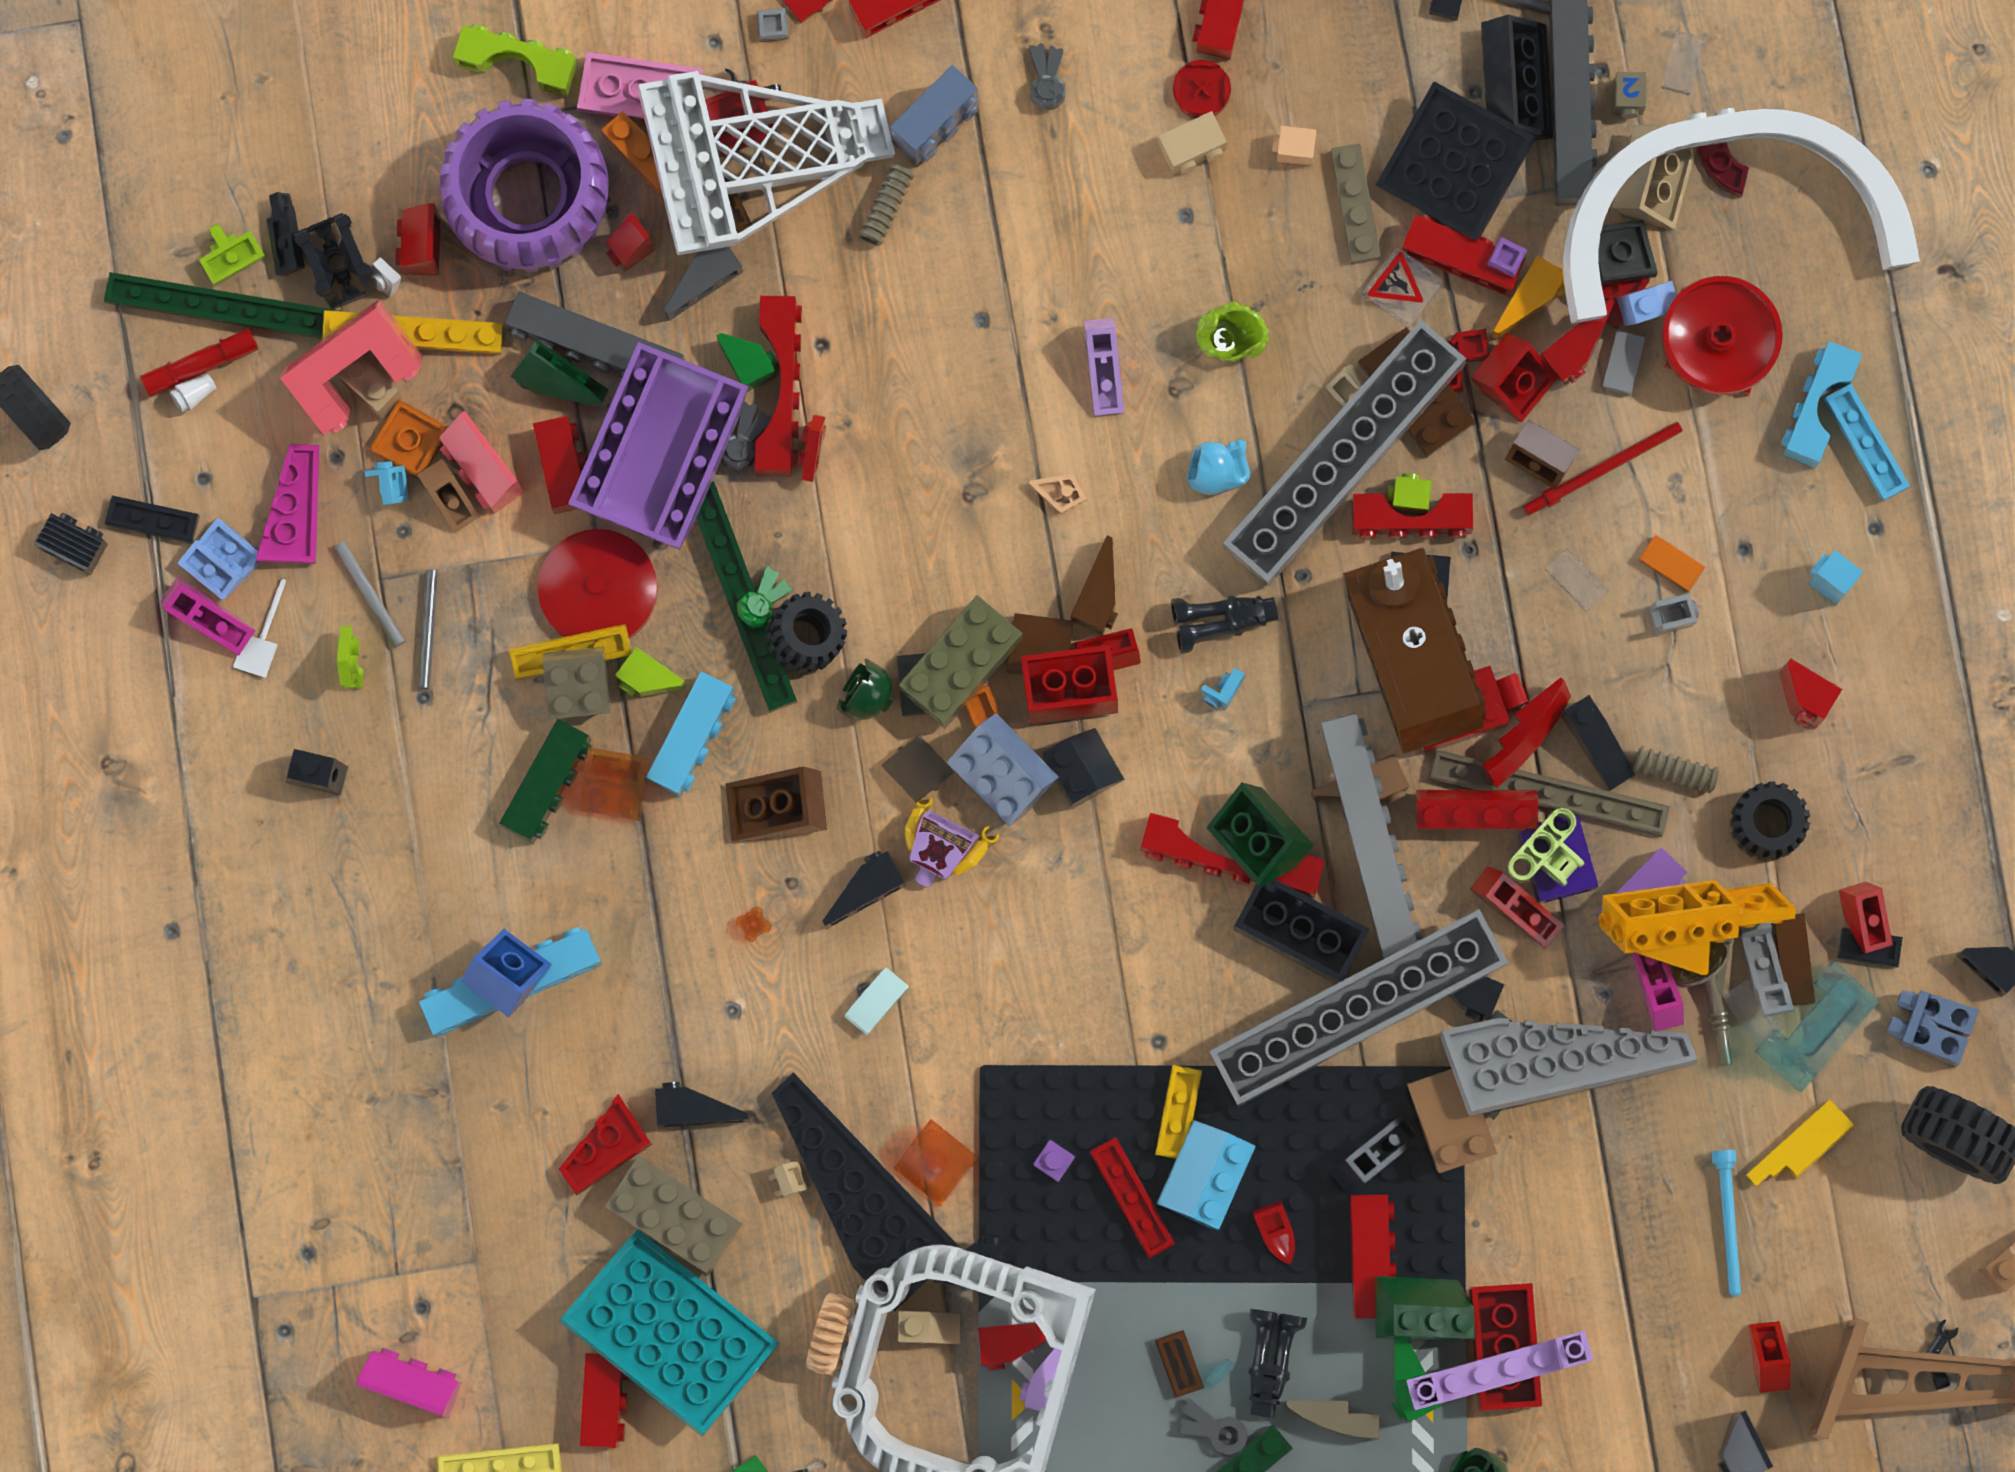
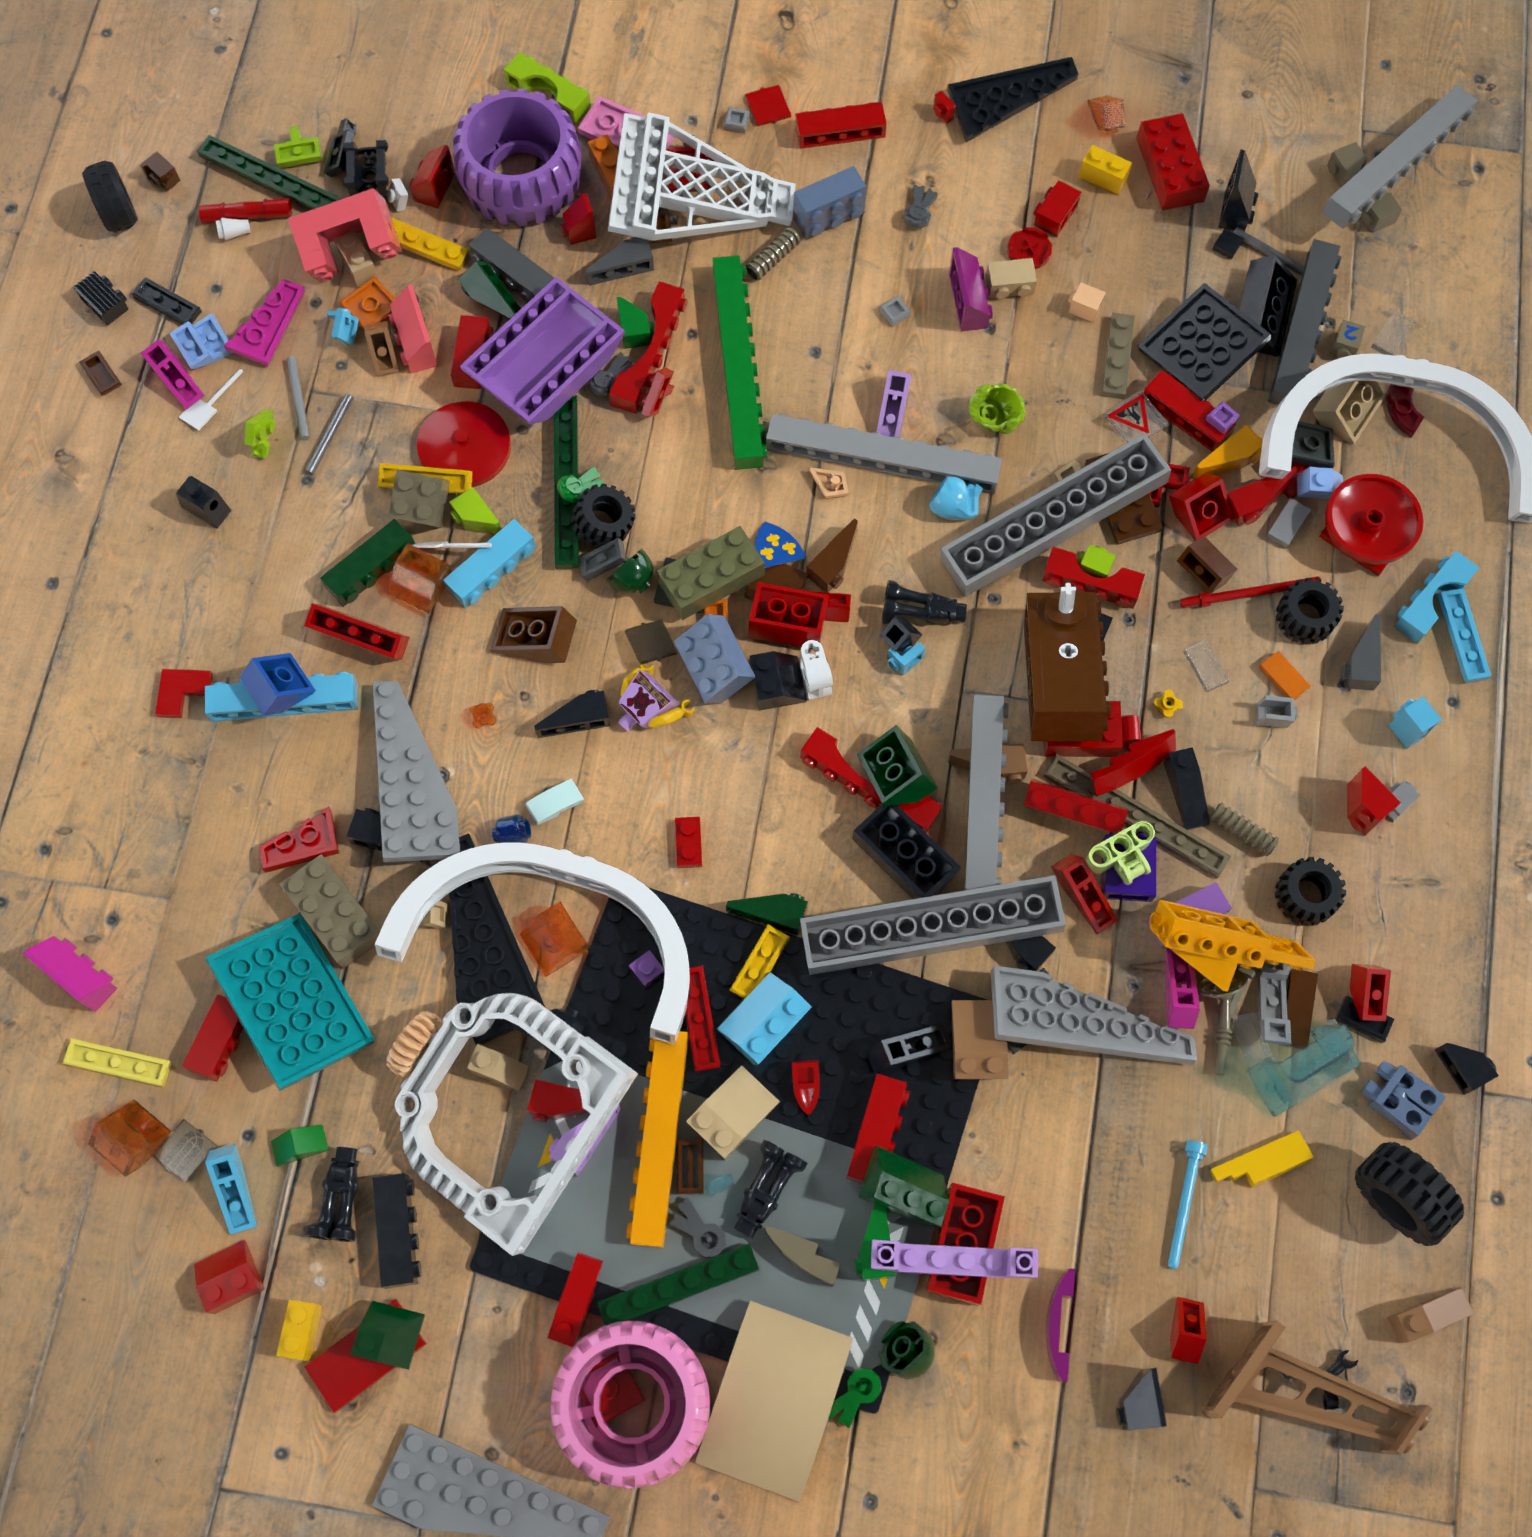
camera: 15 degrees right, 10 degrees down
none -> reddish brown tile [79,351,122,396]
none -> reddish brown brick [140,151,181,191]
none -> red tile [155,669,213,718]
none -> red brick [304,603,410,659]
none -> light grey wing [373,681,460,863]
none -> white arch [375,843,690,1045]
none -> white piece [410,541,492,548]
none -> clear blue head [492,814,531,843]
none -> dark grey plate [579,538,627,581]
none -> light orange brick [626,1031,689,1249]
none -> red plate [675,816,702,868]
none -> tan slope [686,1066,780,1160]
none -> green brick [713,255,767,470]
none -> dark green slope [726,893,808,936]
none -> blue sticker [755,522,806,568]
none -> light grey brick [766,414,1002,494]
none -> white piece [800,640,833,701]
none -> light grey tile [879,296,911,327]
none -> black brick [879,617,922,652]
none -> magenta slope [949,247,993,332]
none -> magenta slope [1046,1268,1075,1382]
none -> yellow plate [1154,690,1184,718]
none -> black tyre [1276,578,1344,644]
none -> dark grey slope [1341,614,1381,691]
none -> light grey window [1387,781,1420,822]

